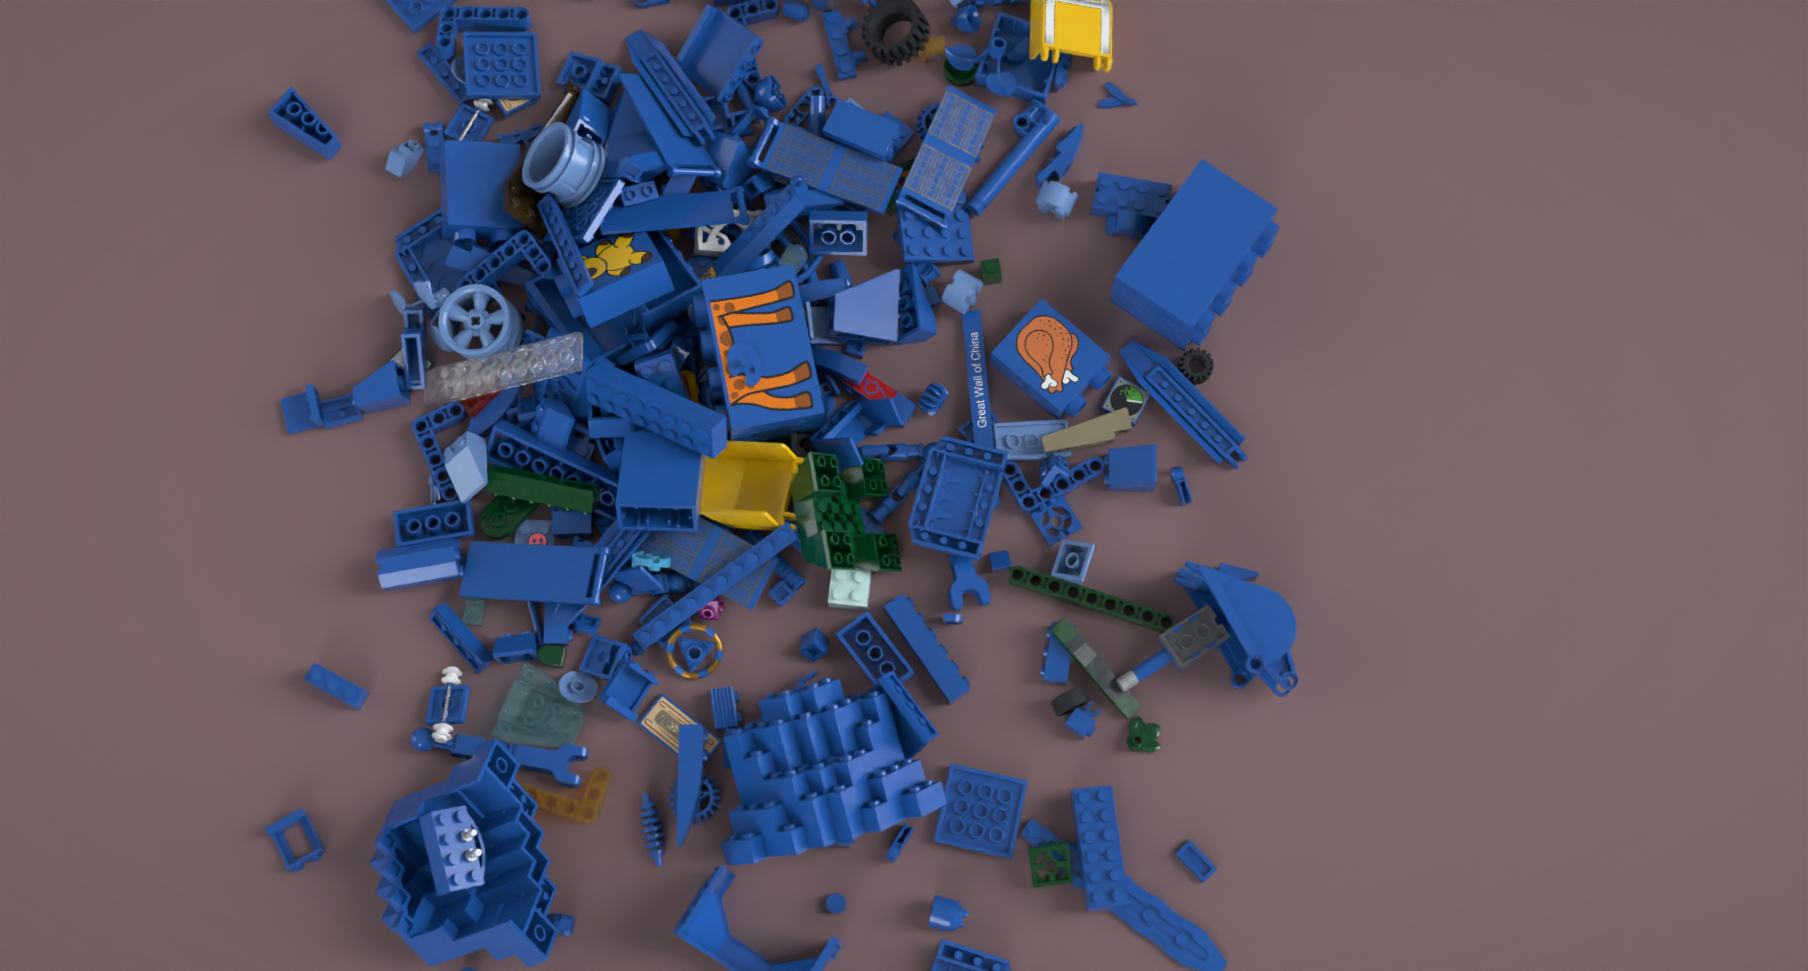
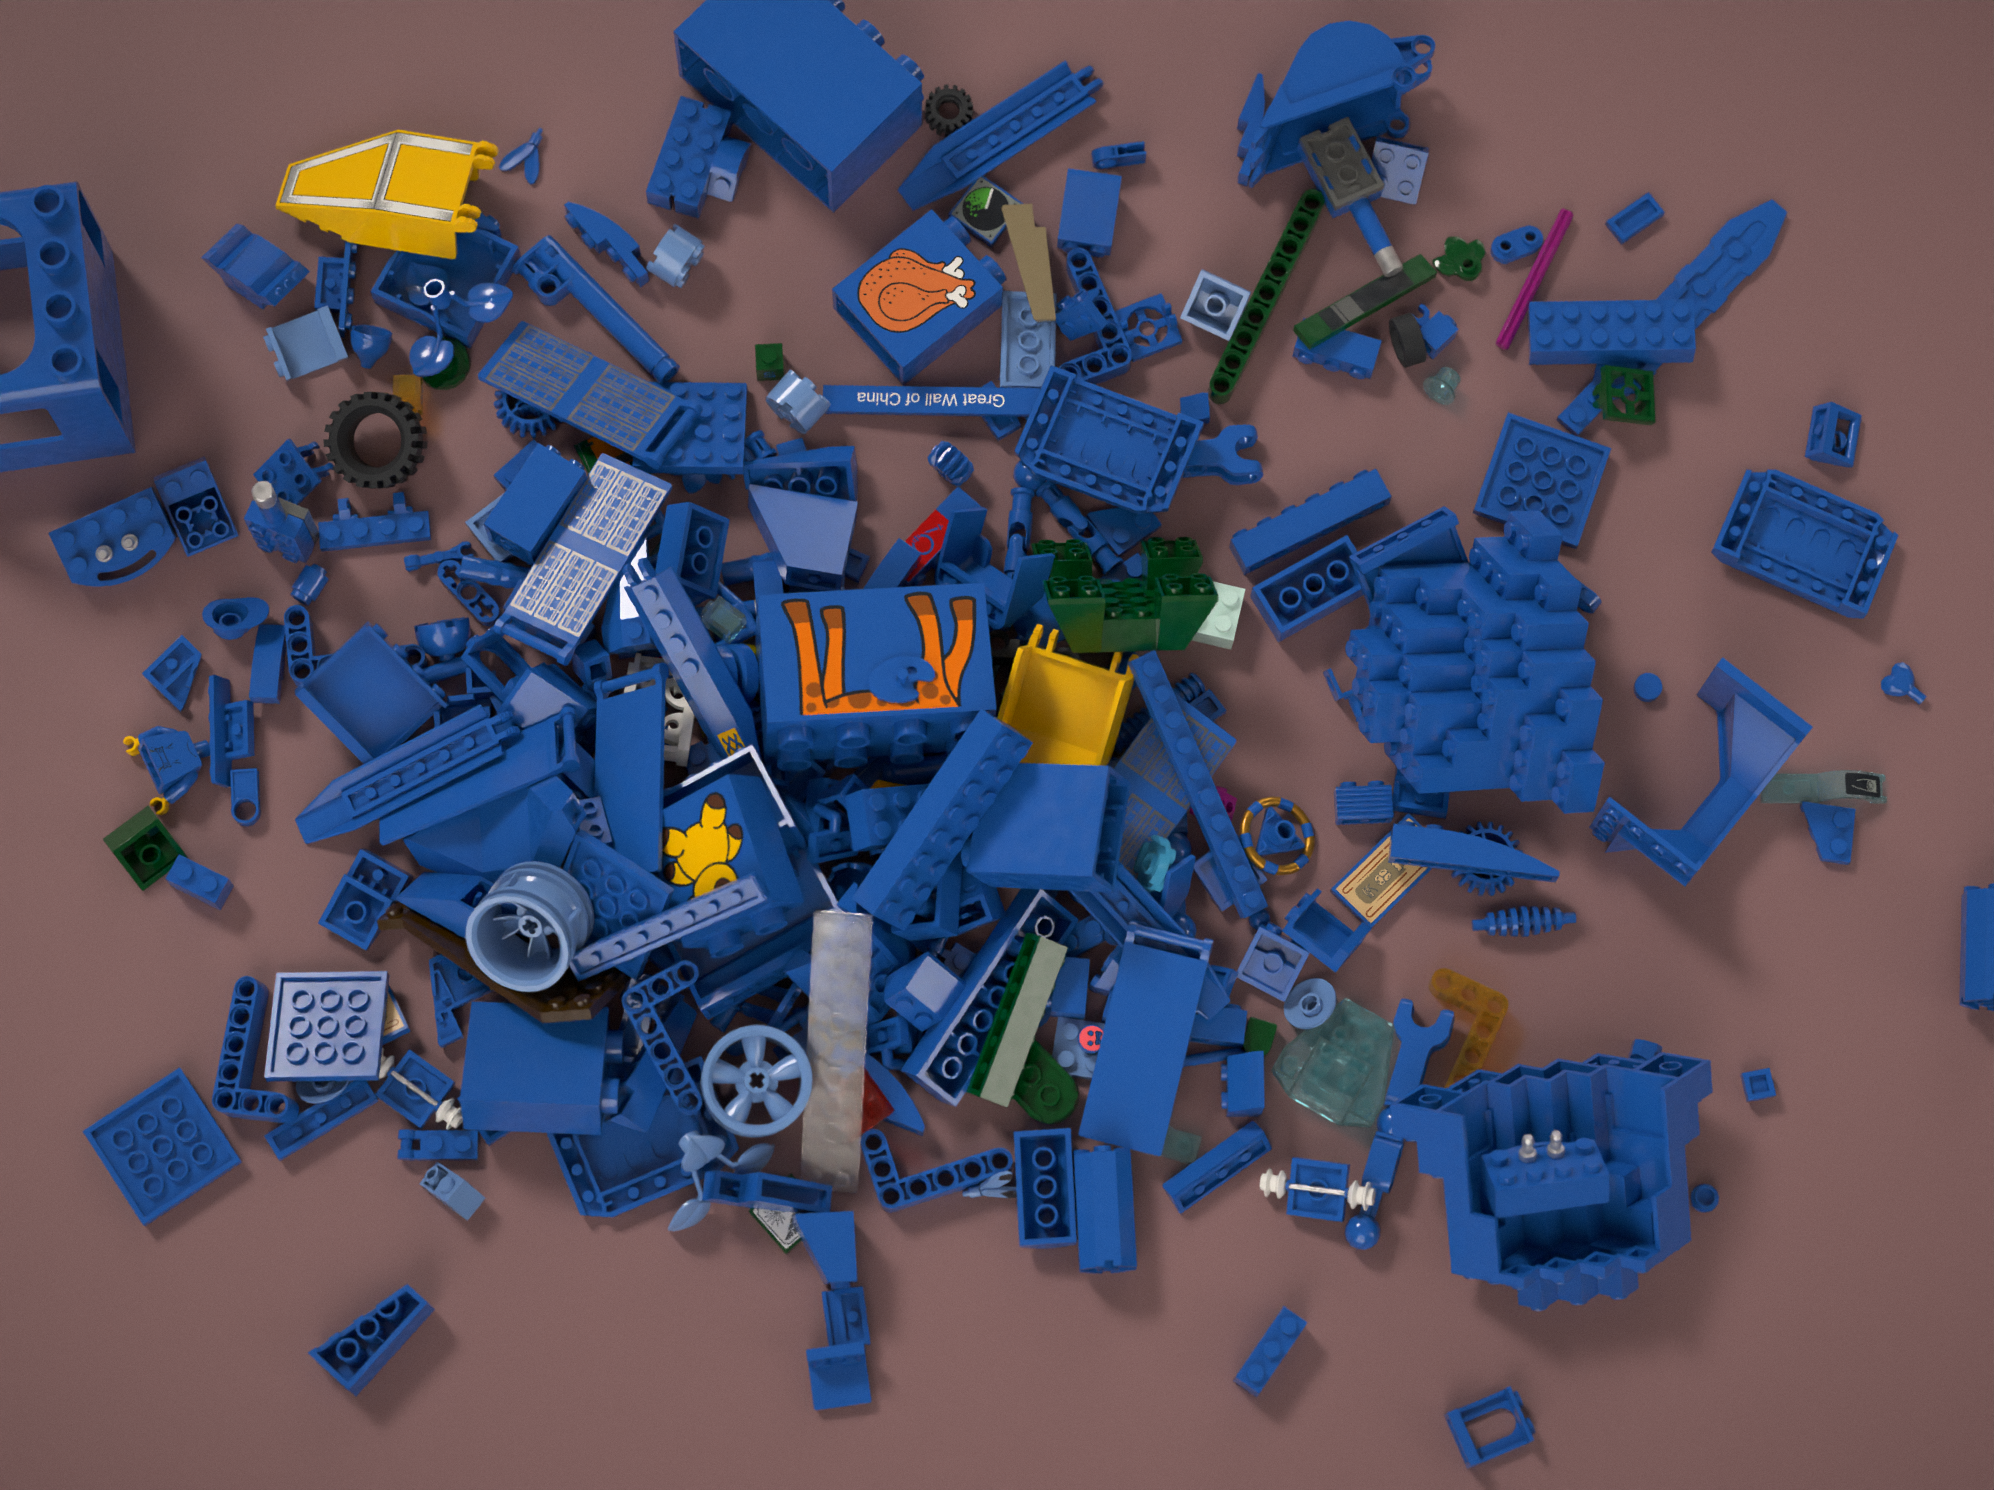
camera: 90 degrees left, 0 degrees up
medium blue slope [444,431,487,504] -> none
blue beam [614,318,678,367] -> none
blue panel [799,627,829,663] -> none
blue piece [927,895,969,932] -> none
blue tile [943,613,963,625] -> none
none -> blue wing [1086,508,1162,558]
none -> blue bracket [1371,136,1429,205]
none -> clear light blue piece [1423,367,1461,404]
none -> blue plate [1490,226,1543,264]
none -> magenta axle [1495,209,1574,350]

